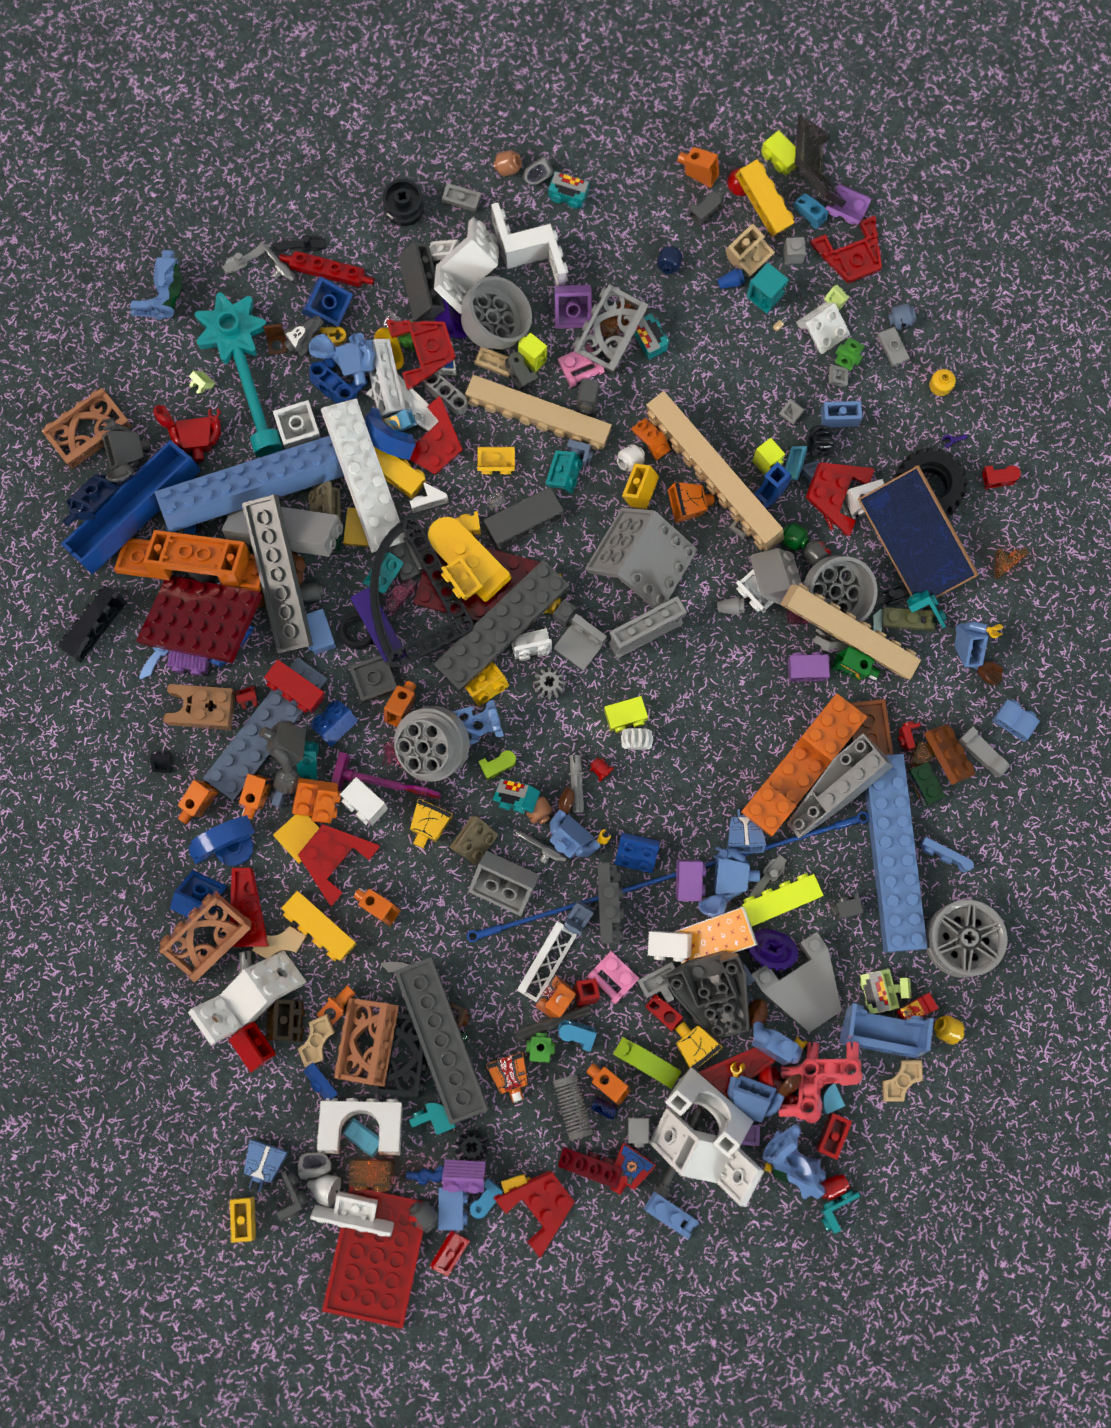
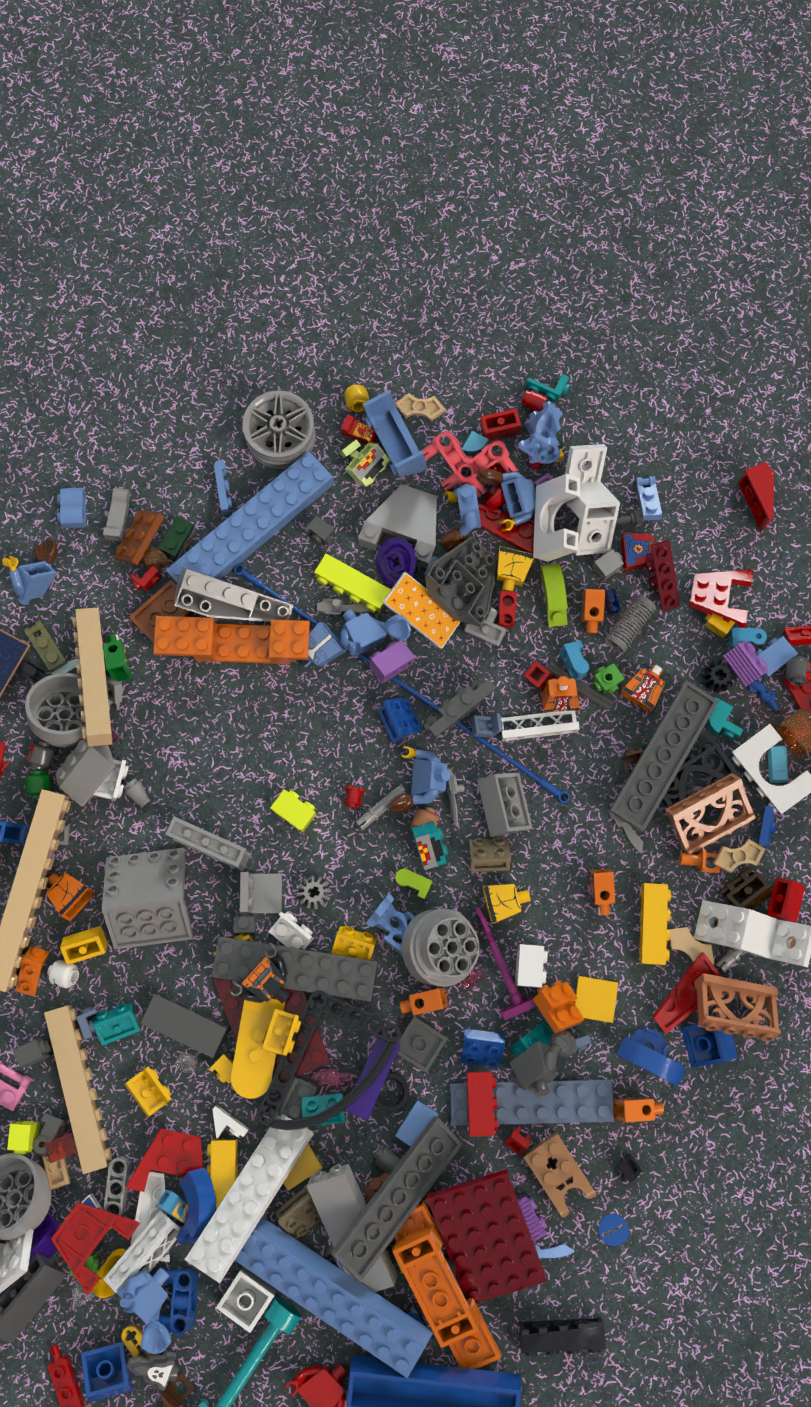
camera: 125 degrees left, 0 degrees up
orange torso [239,774,273,819] -> none
red wing [298,824,380,906] -> none
bright pink plate [587,951,640,1004] -> none
white gear [621,728,653,750] -> none
white brick [648,931,692,962] -> none
medium lavender brick [787,652,830,682] -> none
teal bracket [907,590,947,628] -> none
none -> clear red bracket [44,1133,78,1163]
none -> torso [227,943,290,1004]
none -> blue piece [598,1214,639,1283]
none -> red slope [737,462,774,531]

